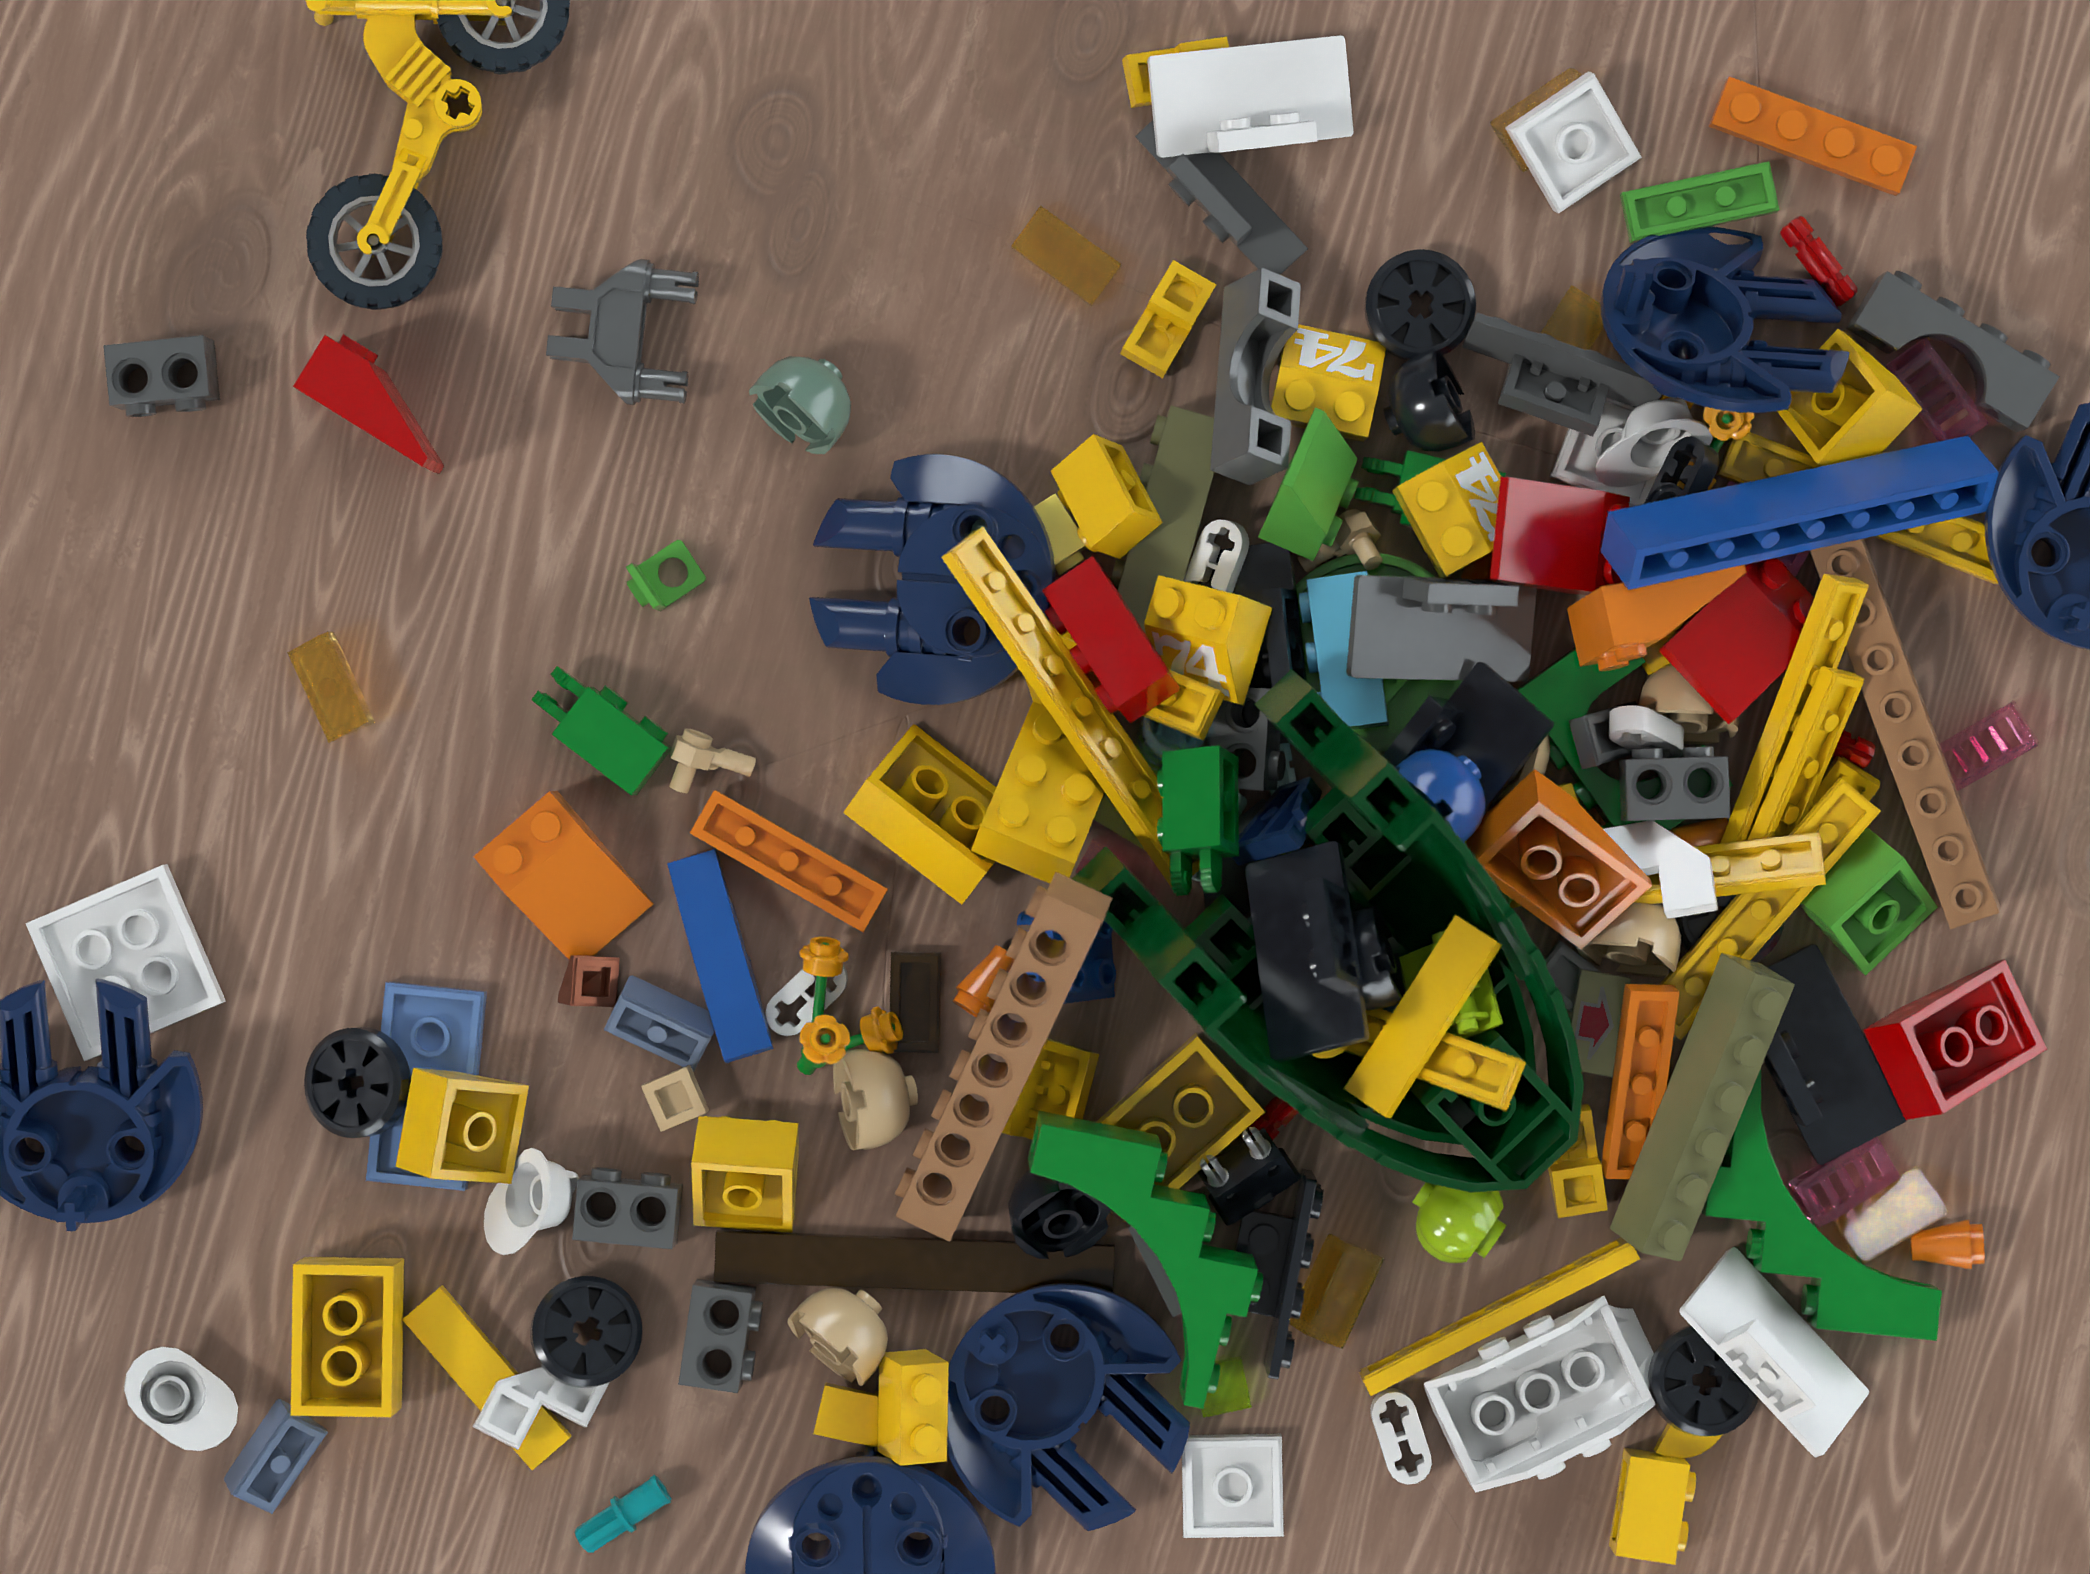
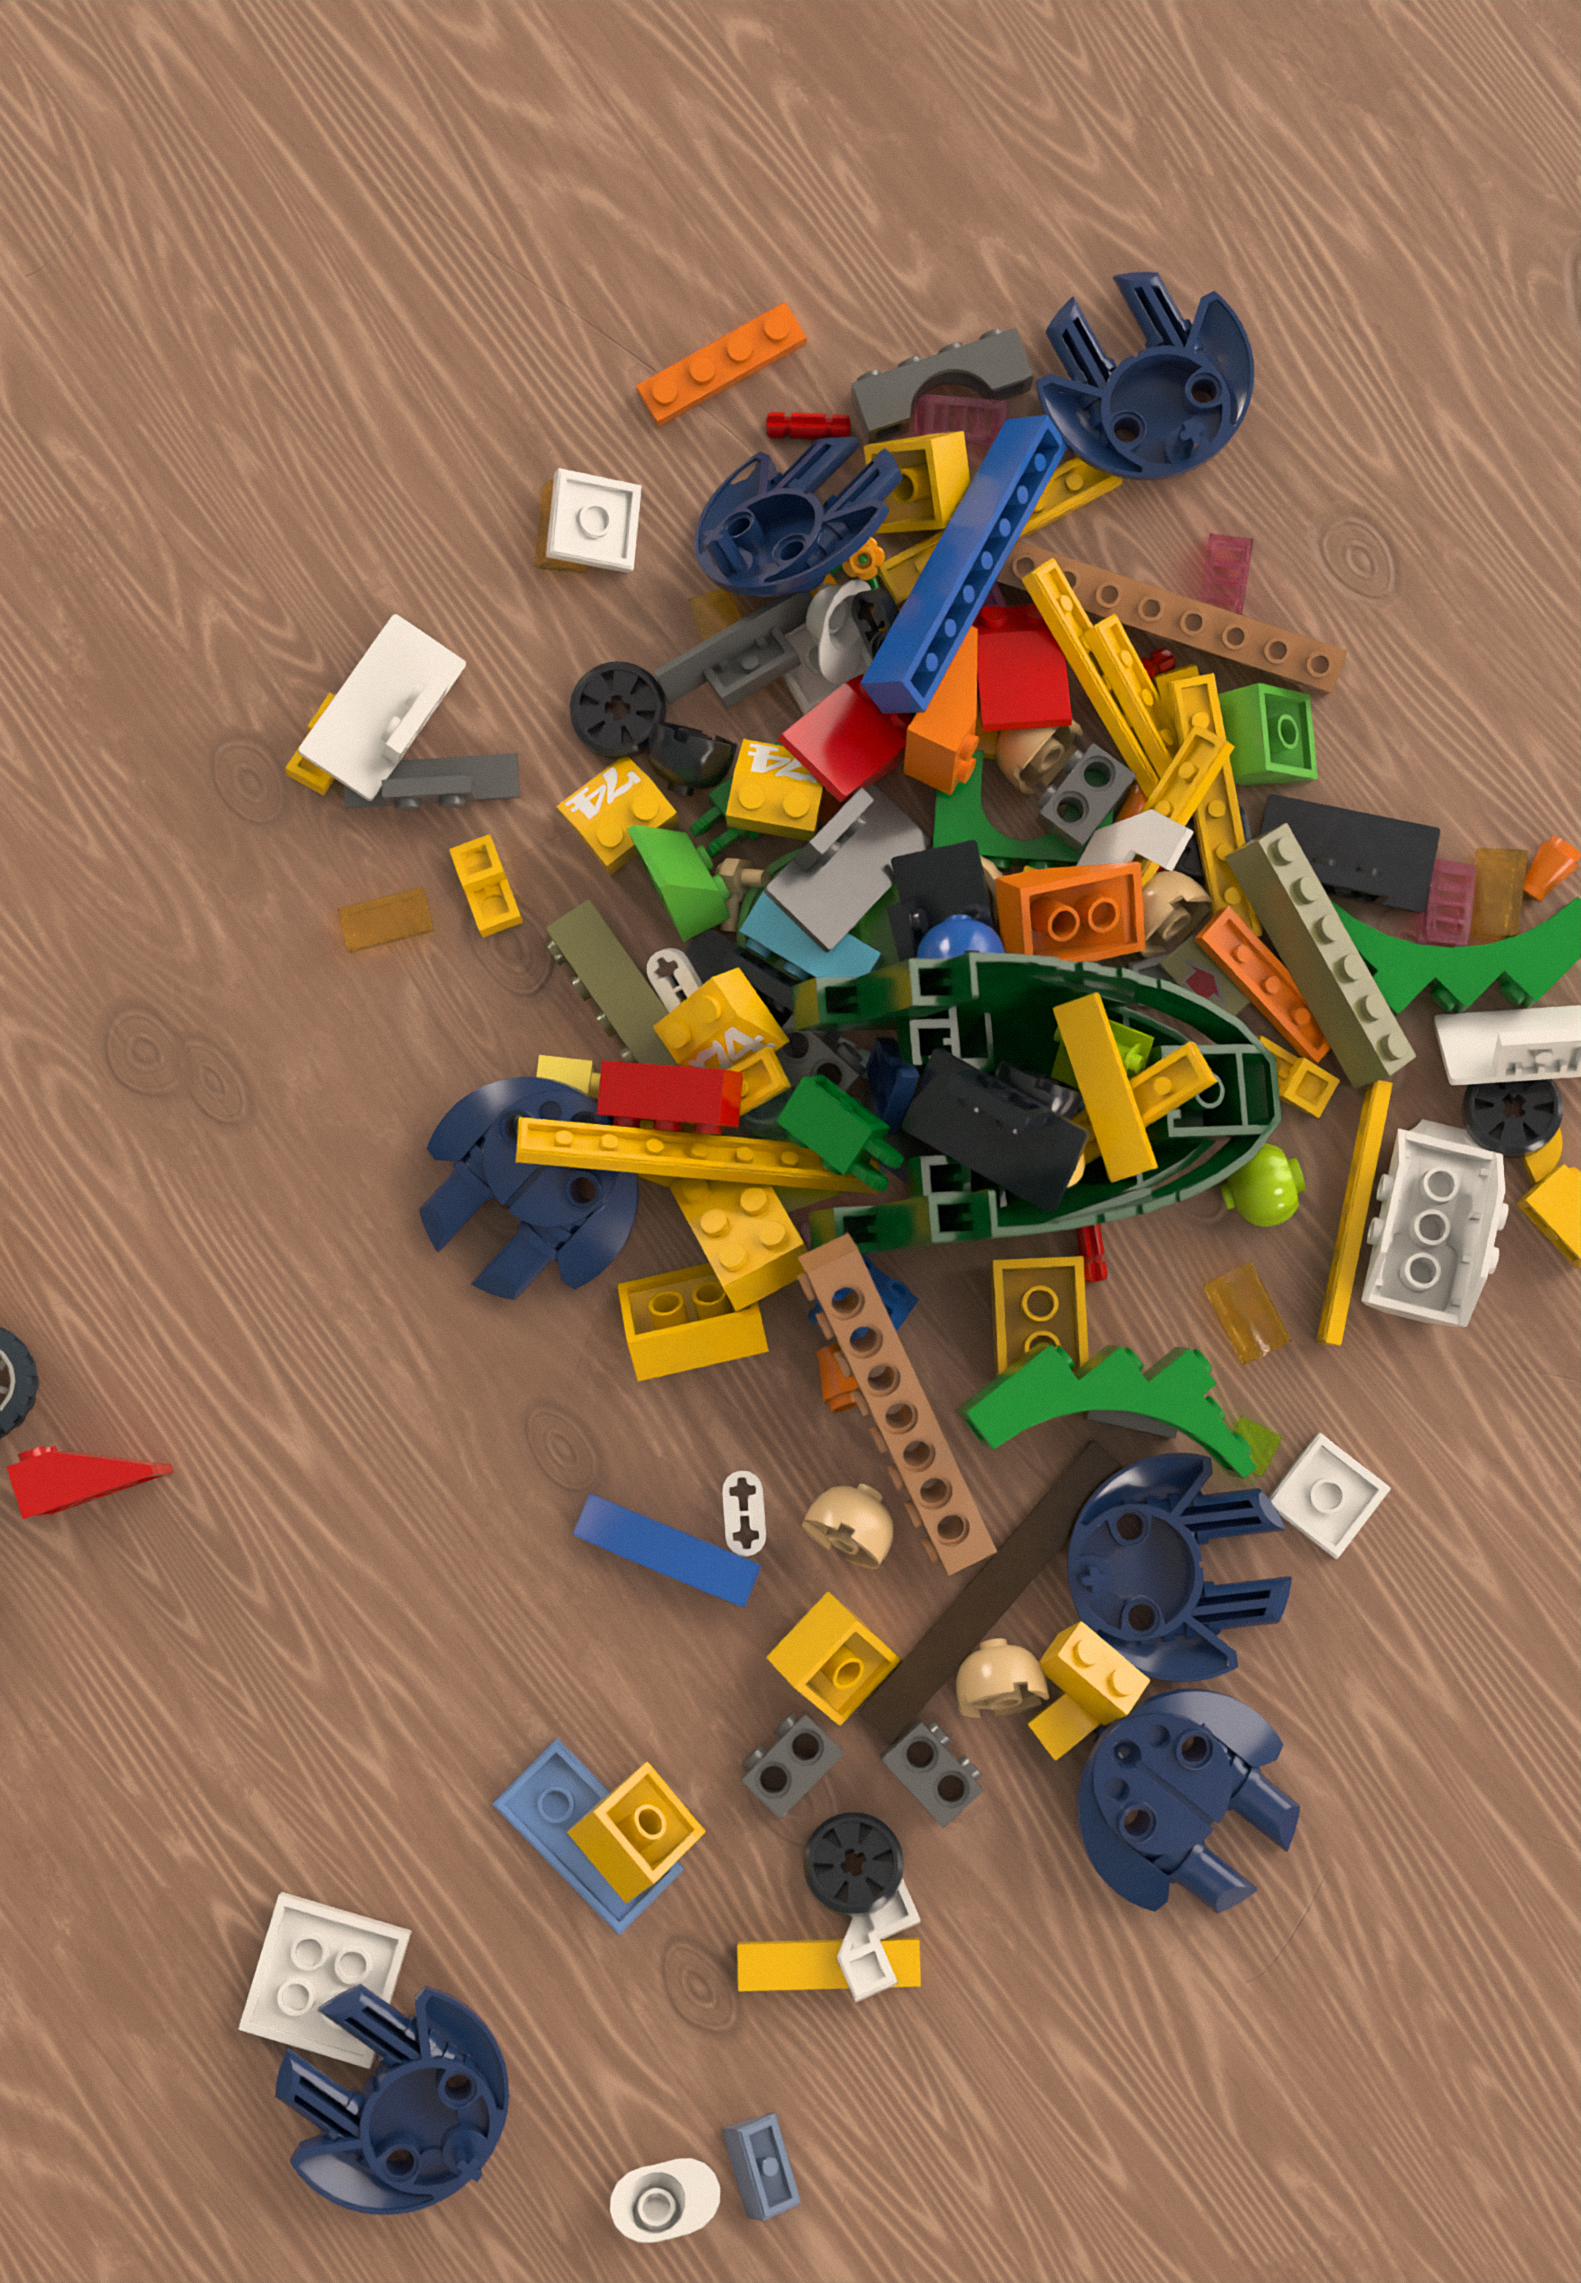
camera: 50 degrees left, 5 degrees down
clear yellow slope [287,631,375,743] -> none
yellow brick [291,1257,404,1417] -> none
black wheel [304,1027,411,1138] -> none
orange slope [473,791,654,960] -> none
white piece [484,1148,579,1255] -> none
green hinge [532,666,672,795] -> none
dark grey connector [546,259,699,405] -> none
copper slope [558,955,620,1007] -> none
teal axle [575,1475,672,1553] -> none
sand blue slope [604,975,714,1072] -> none
bright green bracket [626,540,706,611] -> none
tan plate [641,1065,709,1132] -> none
tan piece [669,728,756,793] -> none
orange plate [690,790,889,932] -> none
sand green cylinder [749,356,851,454] -> none
light orange plant [797,937,903,1075] -> none
dark brown tile [890,951,941,1053] -> none
yellow bracket [1002,1038,1099,1140] -> none
black cylinder [1008,1170,1111,1259] -> none
yellow brick [1051,434,1163,559] -> none
black piece [1197,1127,1301,1226] -> none
dark grey arch [1210,267,1301,485] -> none
black bracket [1235,1169,1324,1380] -> none
white beam [1370,1388,1432,1485] -> none
dark grey tile [1569,701,1638,769] -> none
white beam [1609,705,1684,758] -> none
bright green tile [1620,161,1780,244] -> none
red slope [1863,959,2047,1120] -> none

